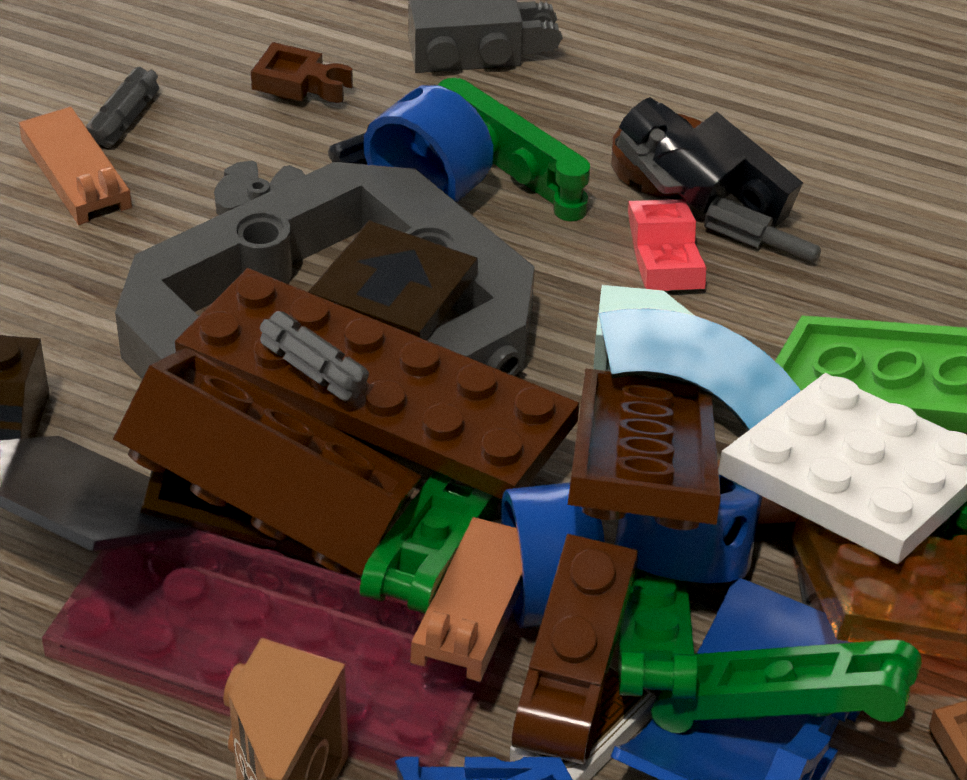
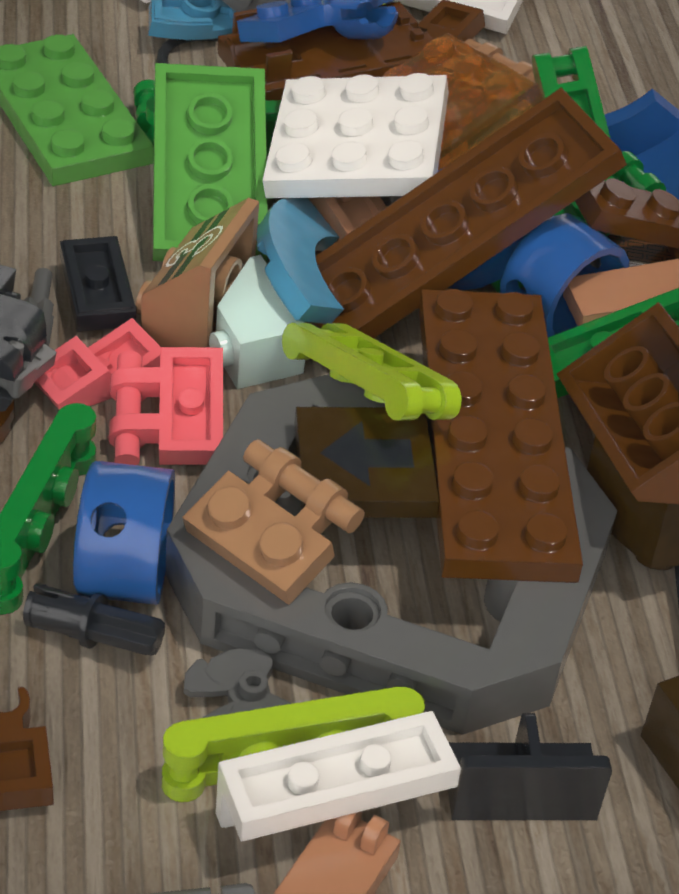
camera: 125 degrees left, 0 degrees up
dark grey axle [260,311,369,402] -> none
none -> black plate [60,236,136,332]
none -> coral plate [108,347,223,465]
none -> medium nougat slope [135,198,259,348]
none -> lime plate [162,687,425,802]
none -> medium nougat plate [182,439,365,605]
none -> white panel [216,711,461,842]
none -> lime plate [282,323,462,421]
none -> black panel [448,713,612,820]

